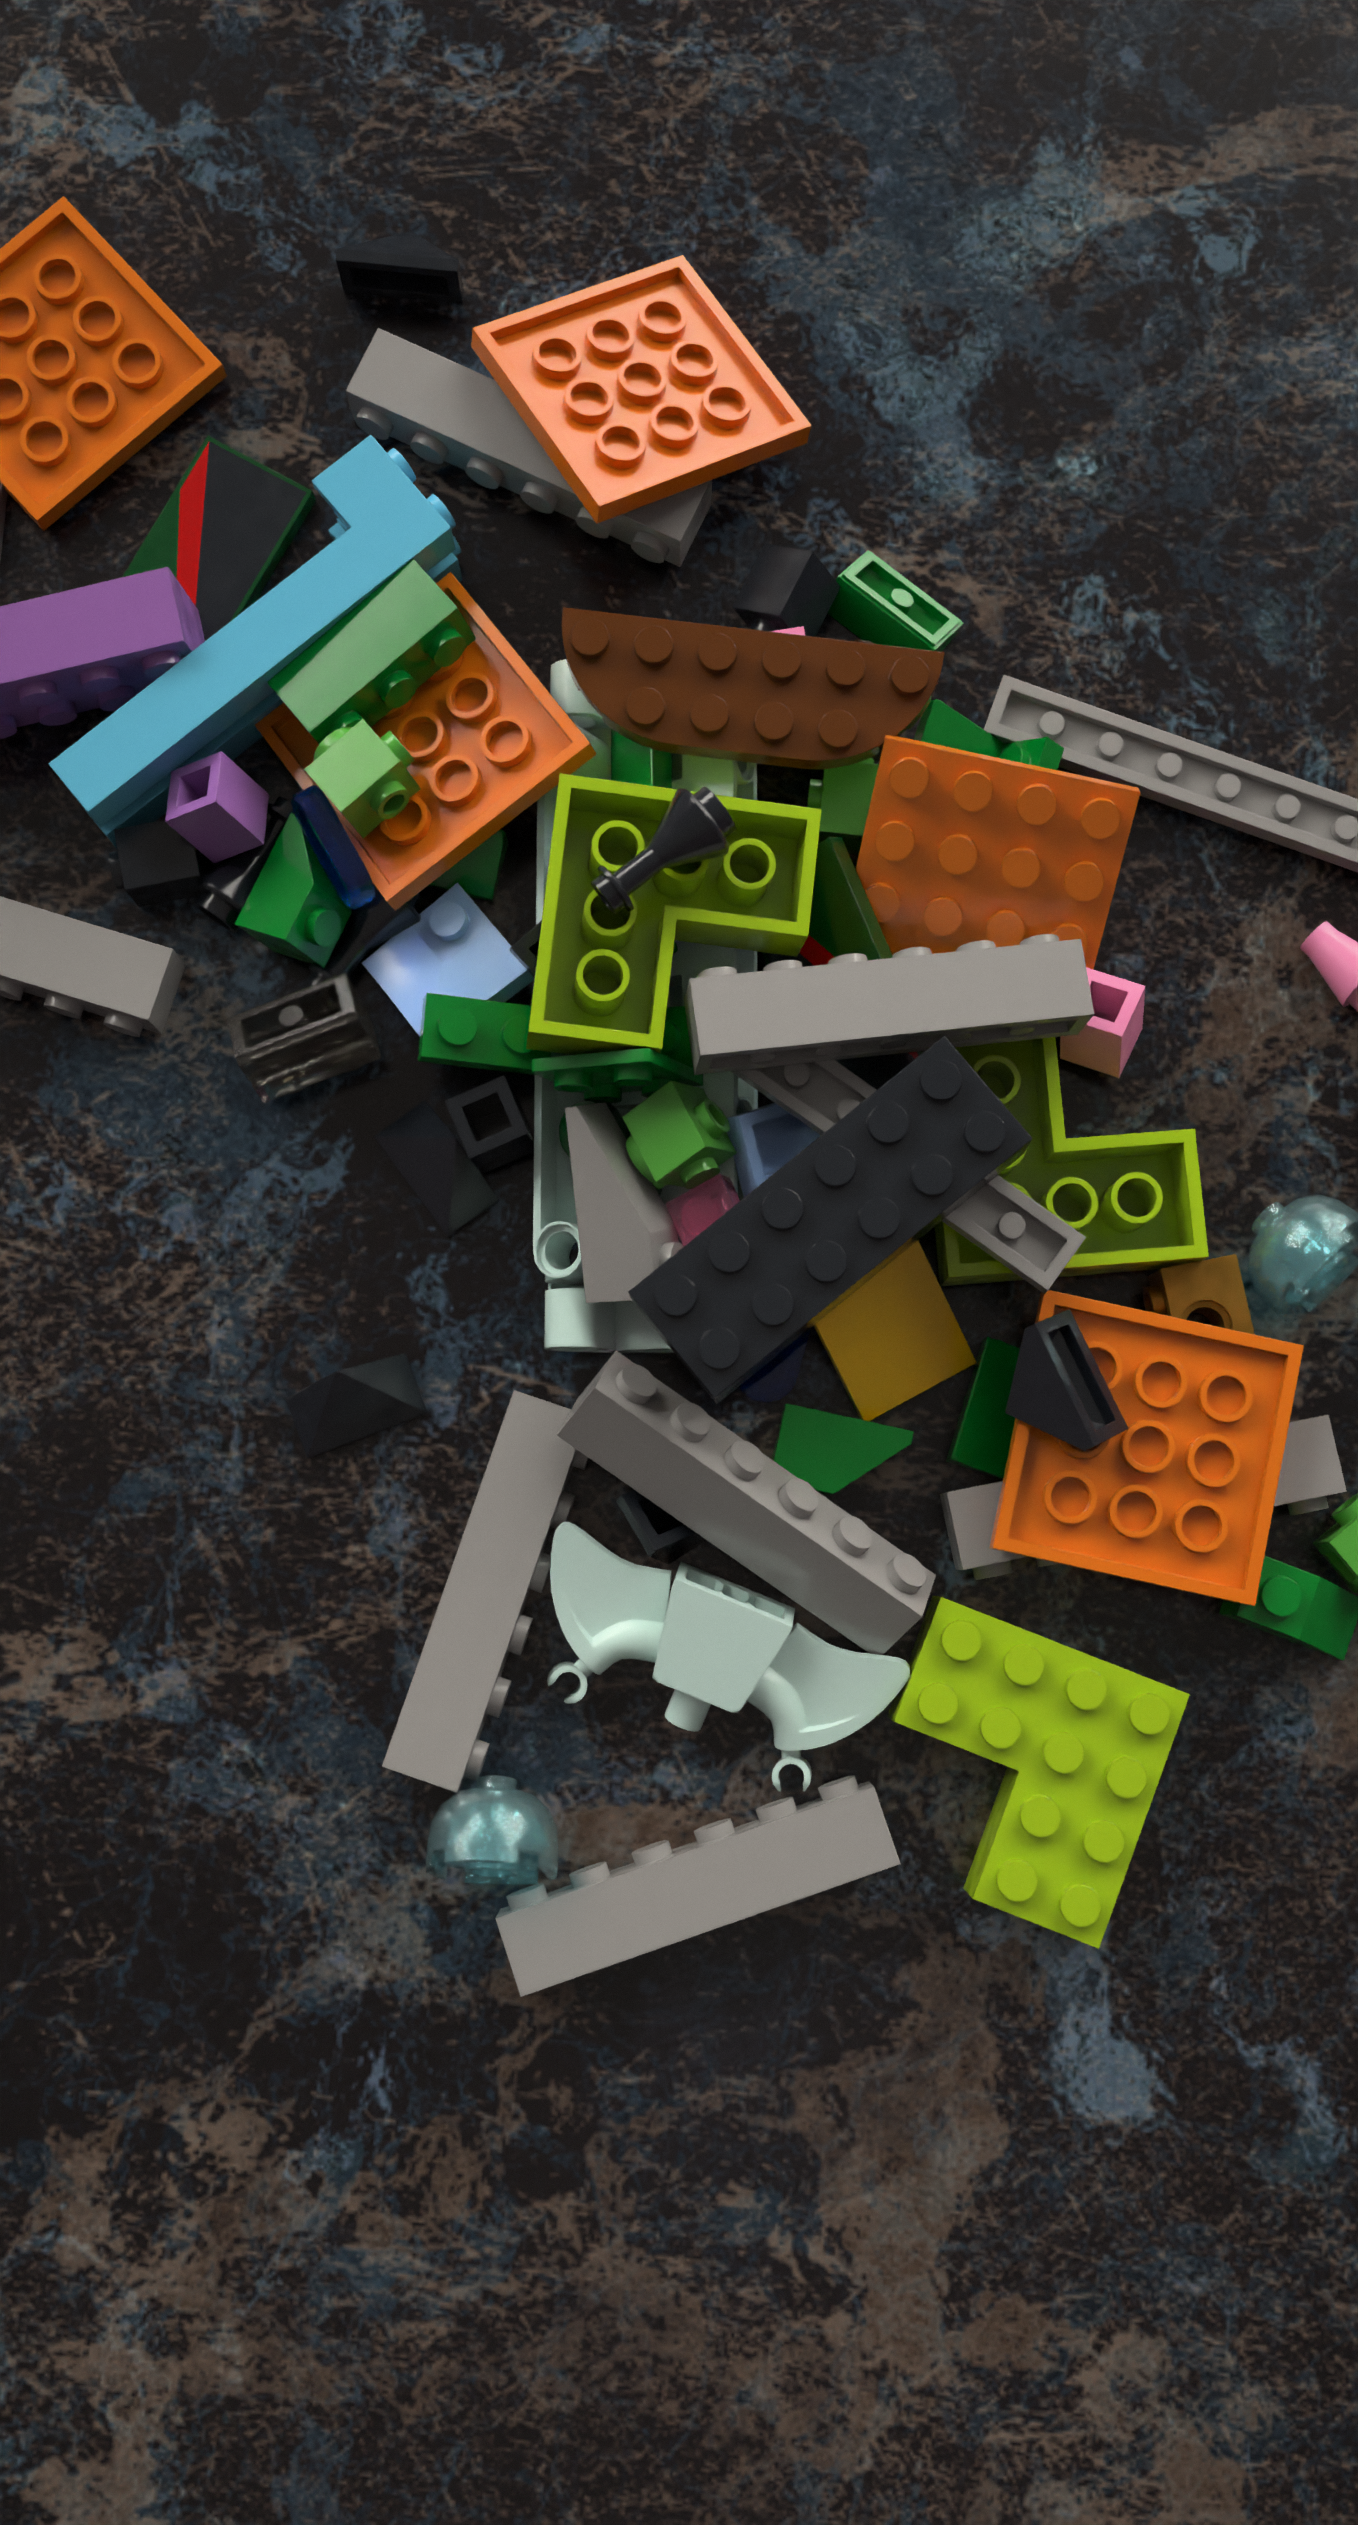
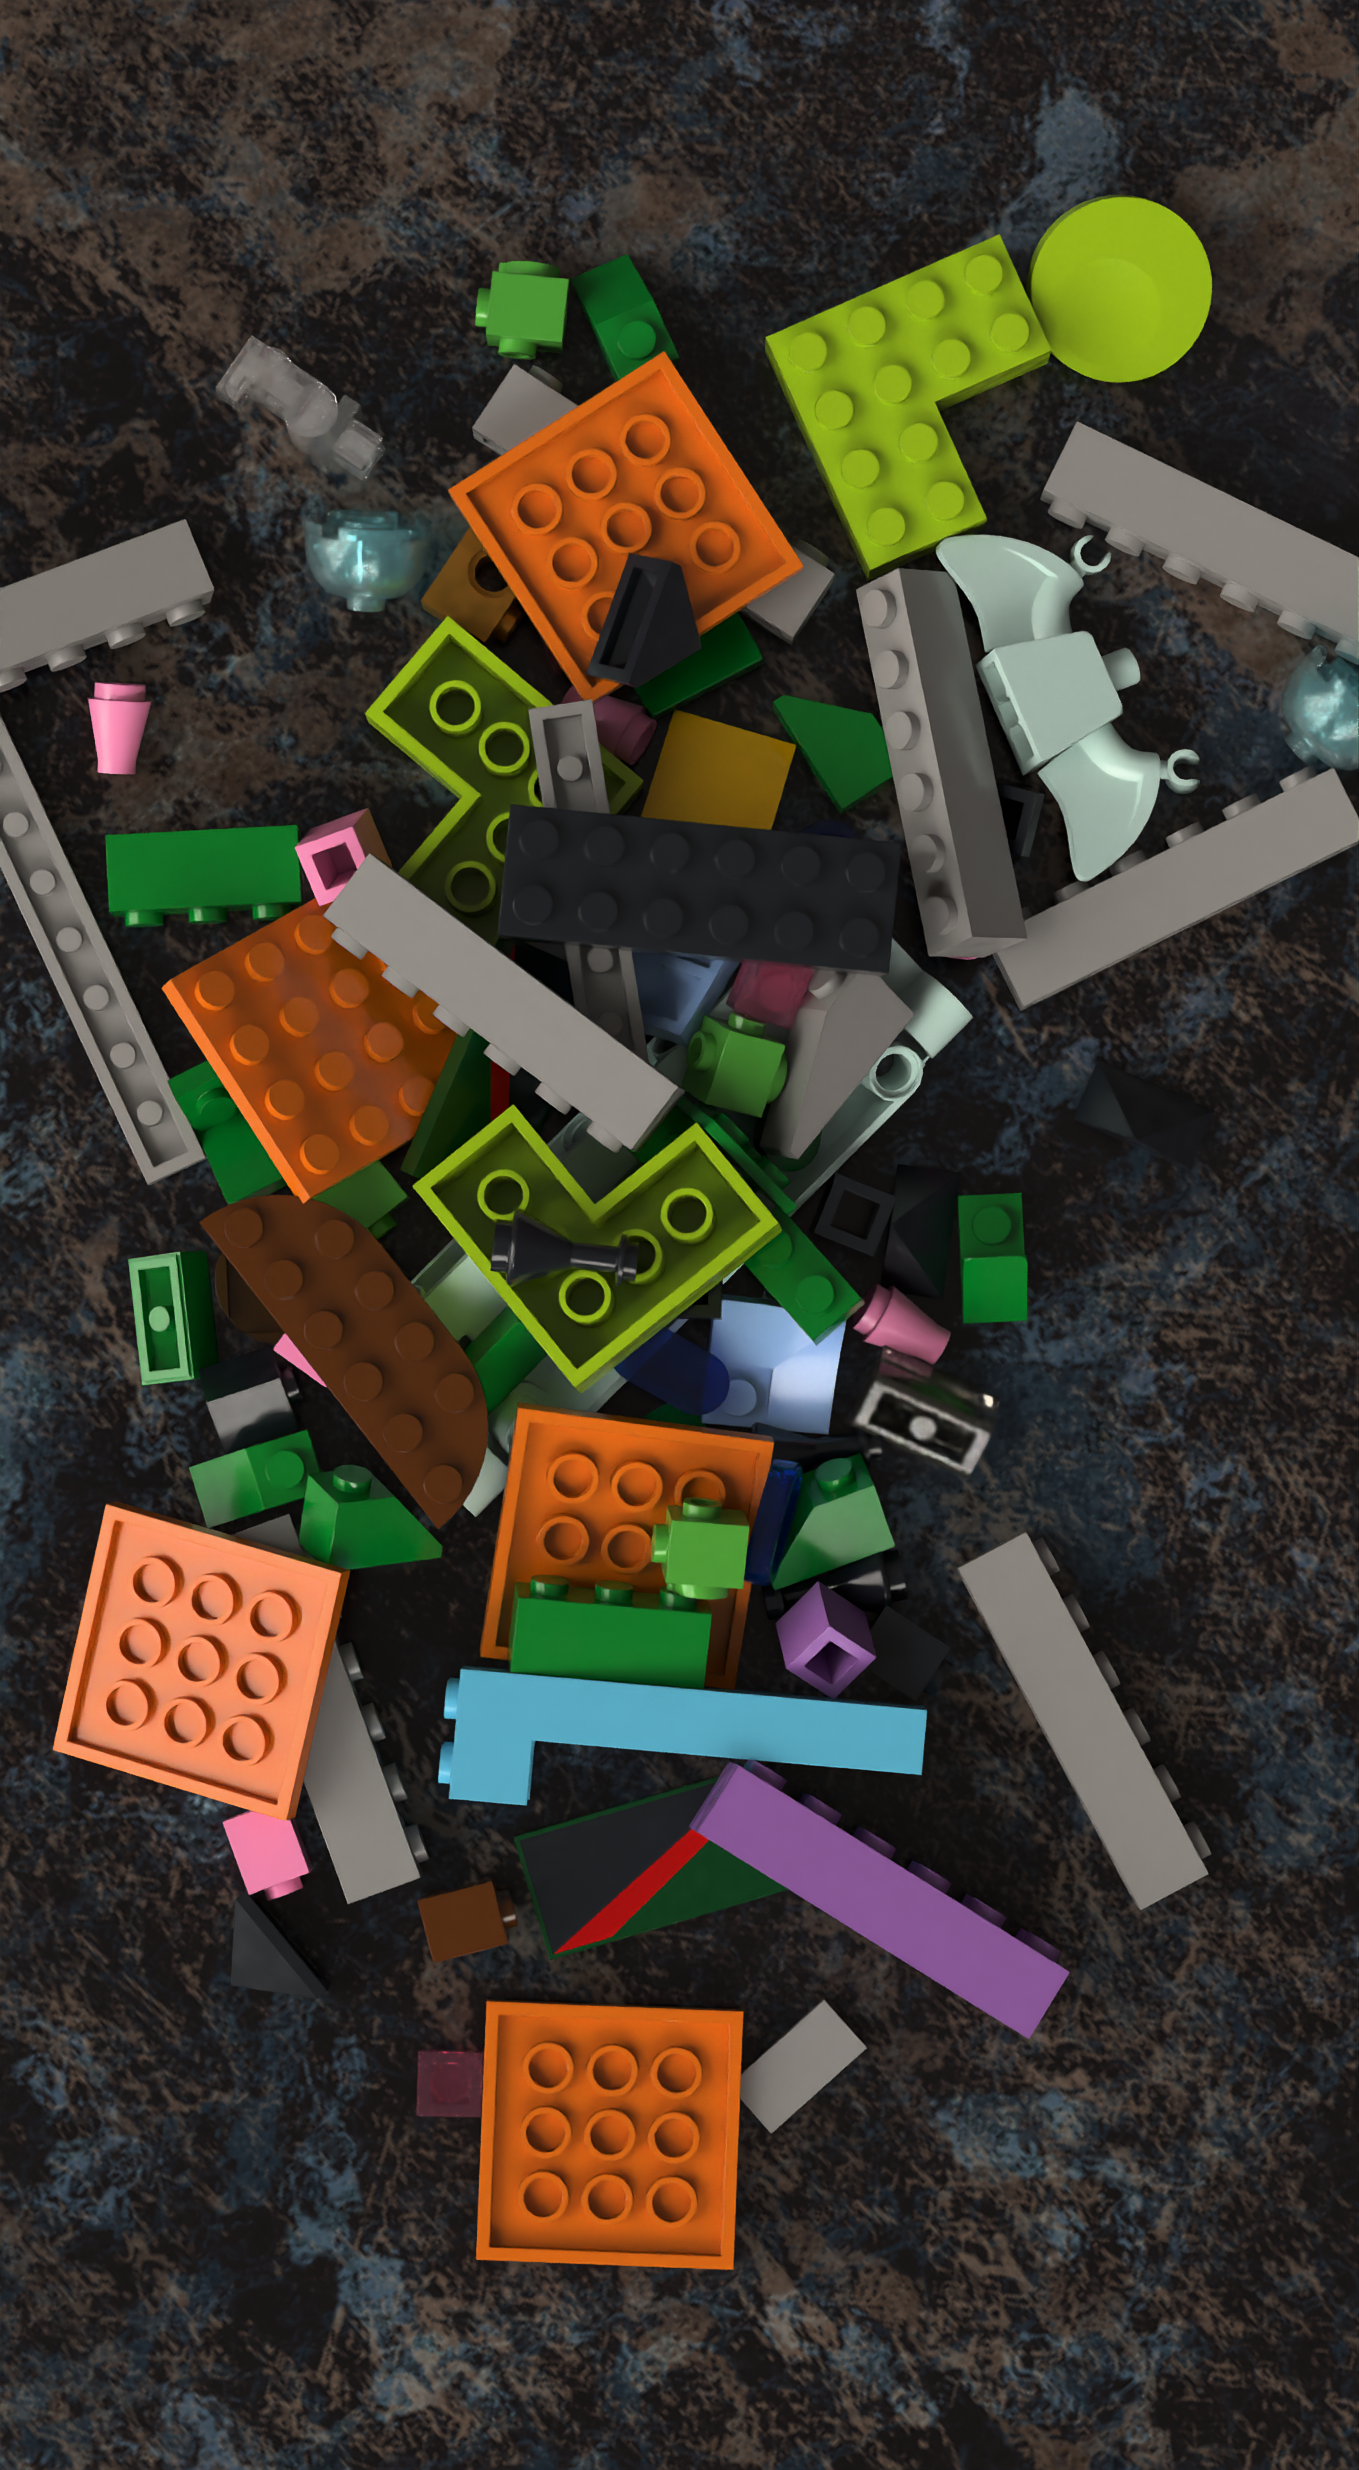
camera: 135 degrees left, 5 degrees up
none -> green brick [105,825,305,927]
none -> green slope [189,1429,324,1528]
none -> bright pink brick [222,1810,313,1901]
none -> green slope [298,1465,443,1570]
none -> reddish brown brick [417,1877,518,1963]
none -> clear pink plate [417,2049,483,2117]
none -> bright pink cone [561,686,657,765]
none -> clear blue tile [614,1327,730,1415]
none -> bright pink cone [851,1283,951,1365]
none -> green slope [957,1193,1028,1324]
none -> lime piece [1026,195,1212,383]

